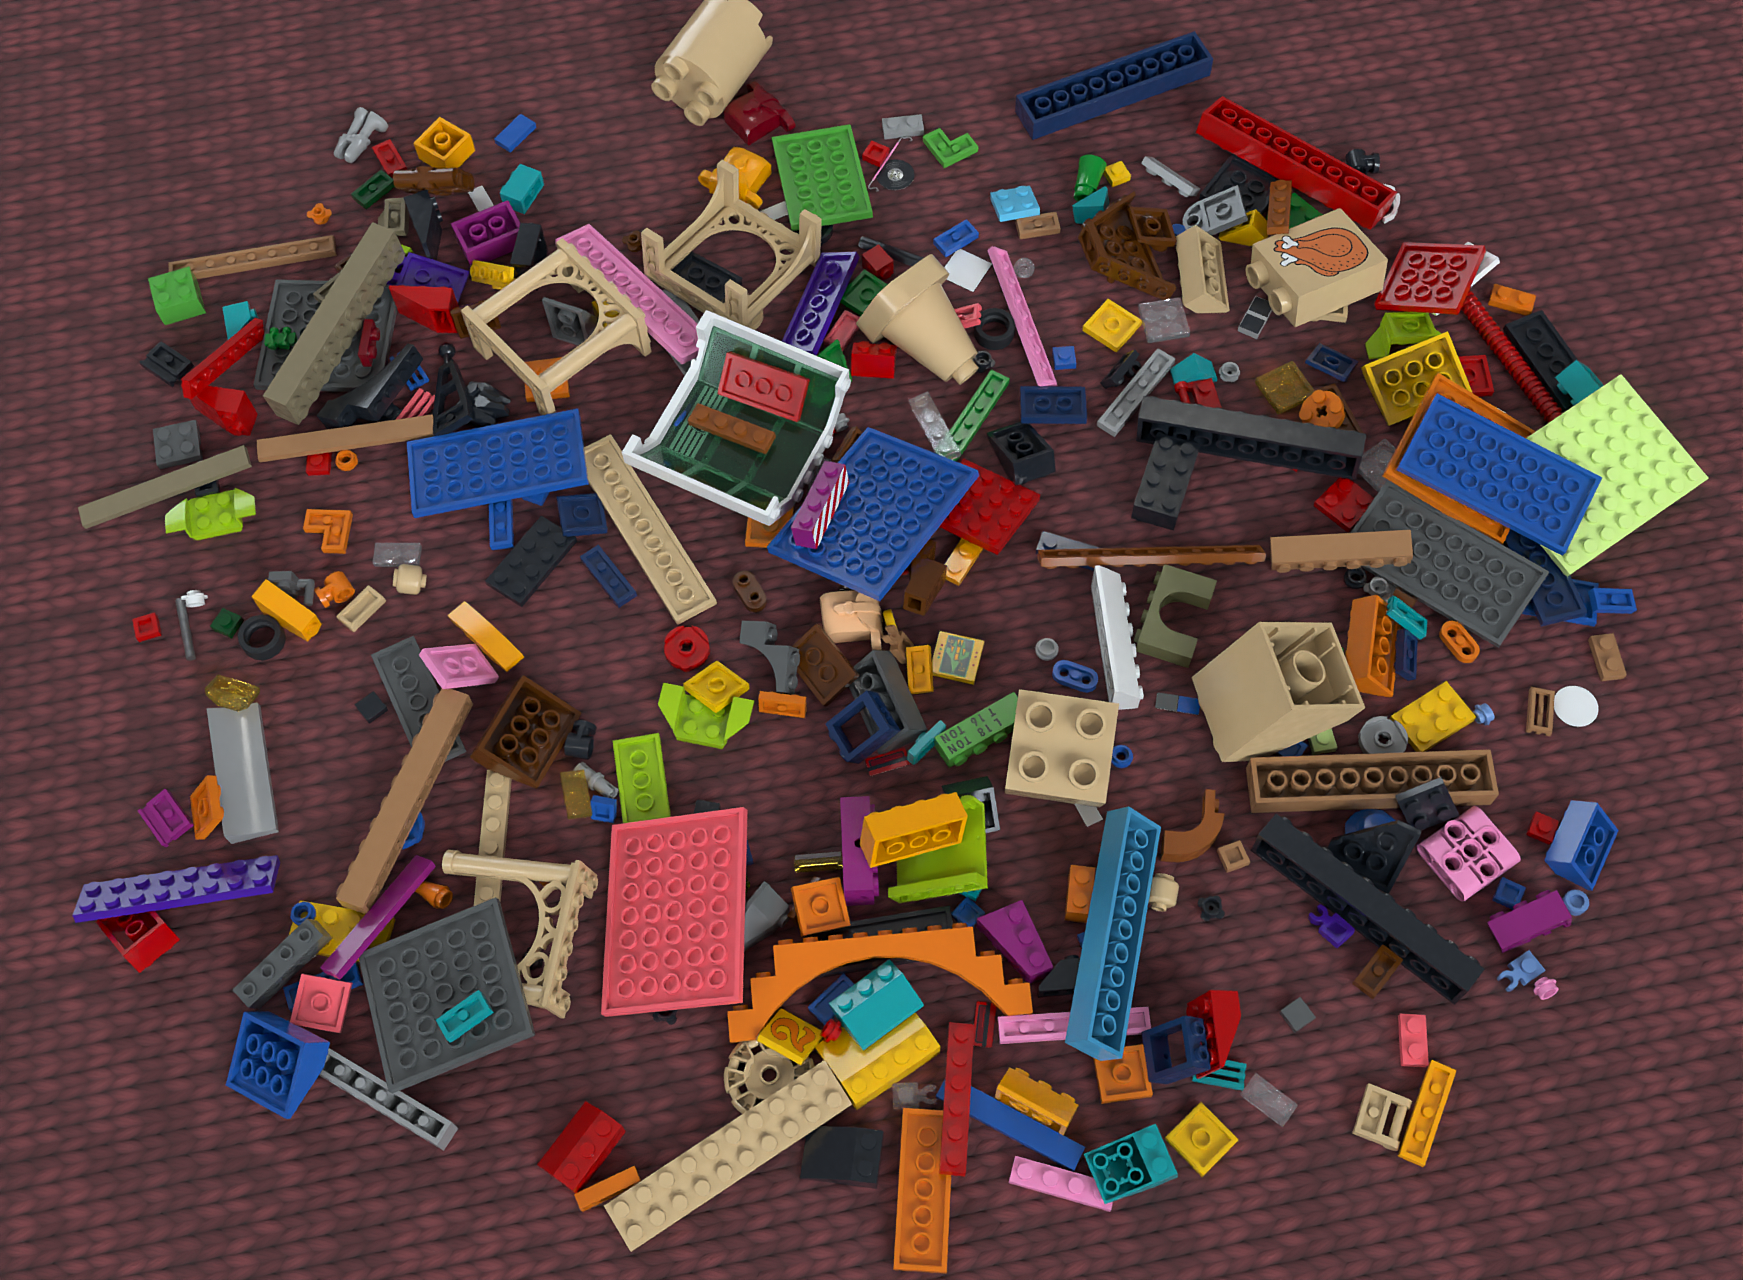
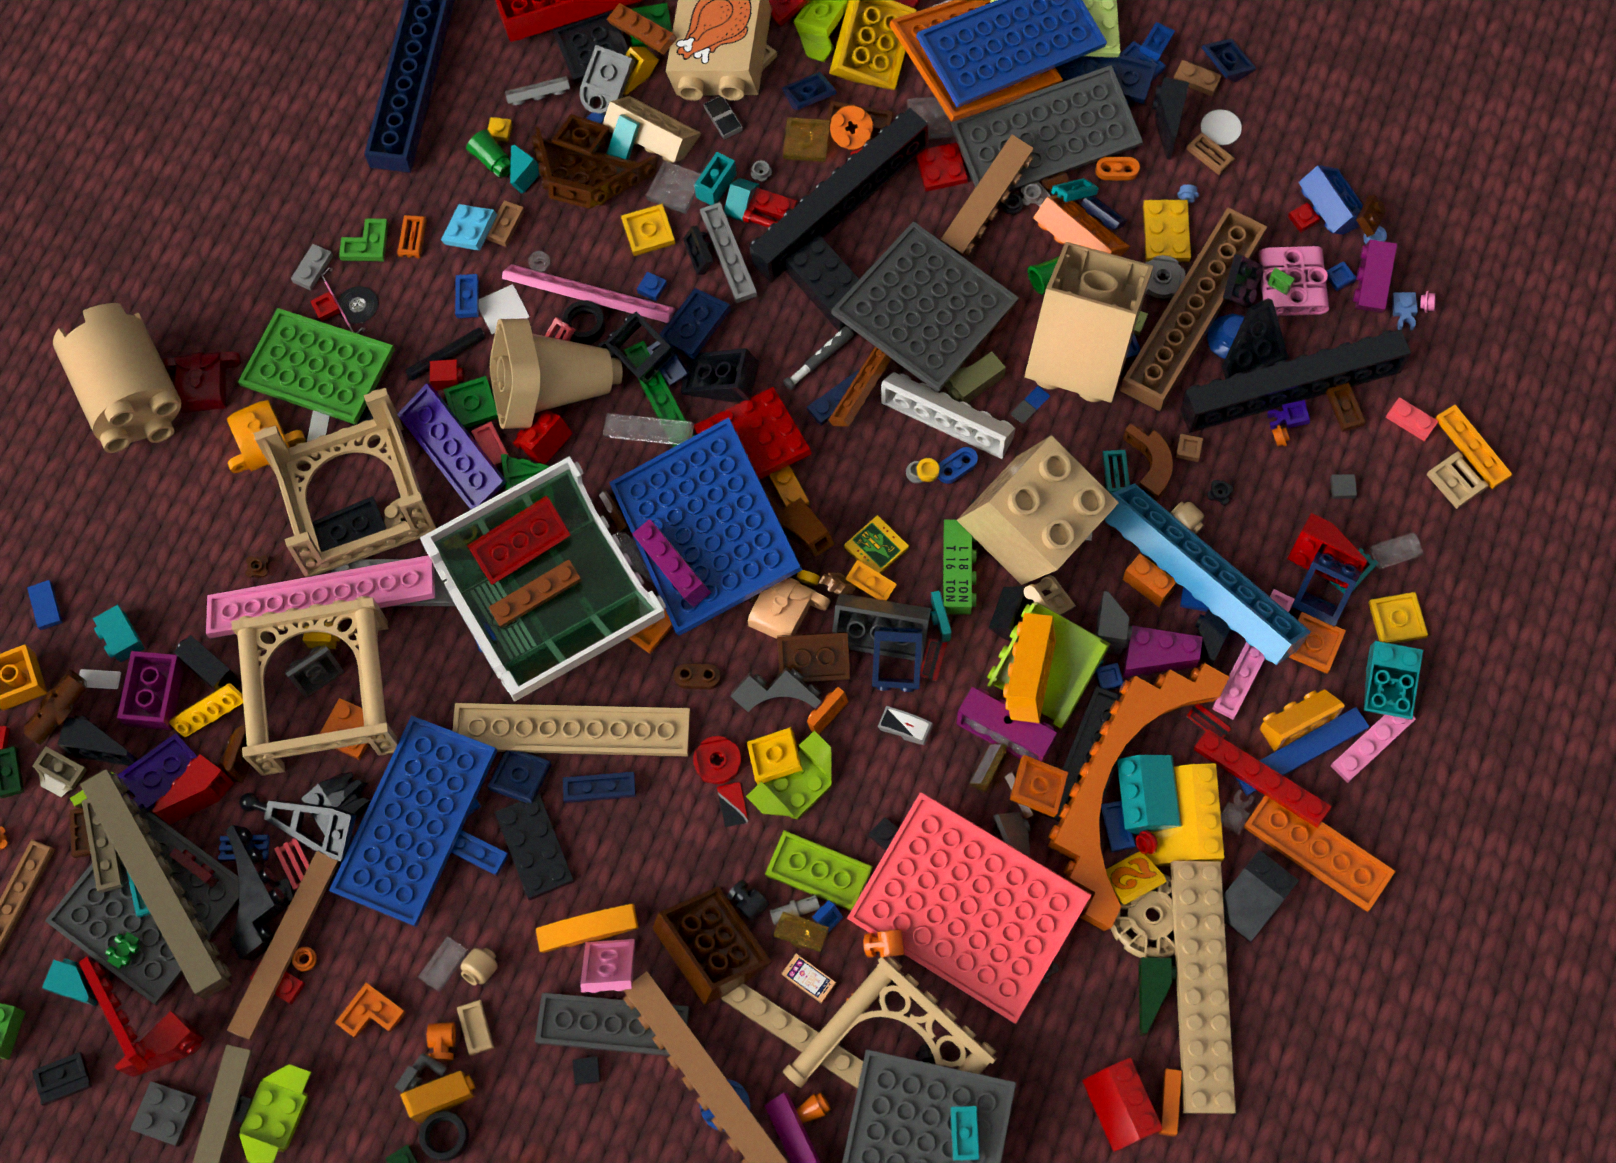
camera: 55 degrees left, 5 degrees up
none -> orange tile [398,215,427,258]
none -> black window [605,312,677,384]
none -> teal tile [607,114,640,160]
none -> dark blue plate [646,336,689,386]
none -> teal brick [694,152,737,205]
none -> sticker [717,782,748,827]
none -> tile [782,954,836,1004]
none -> dark grey piece [783,326,854,390]
none -> dark grey plate [831,221,1019,392]
none -> orange piece [863,929,905,957]
none -> slope [878,706,934,745]
none -> yellow tile [917,458,940,482]
none -> tan plate [1024,575,1076,615]
none -> dark grey slope [1095,591,1132,655]
none -> teal tile [1102,450,1130,494]
none -> dark green slope [1139,957,1176,1036]
none -> black slope [1152,77,1189,160]
none -> dark blue slope [1202,38,1257,82]
none -> bright green tile [1268,268,1294,295]
none -> orange plate [1272,425,1290,447]
none -> reddish brown plate [1356,194,1386,237]

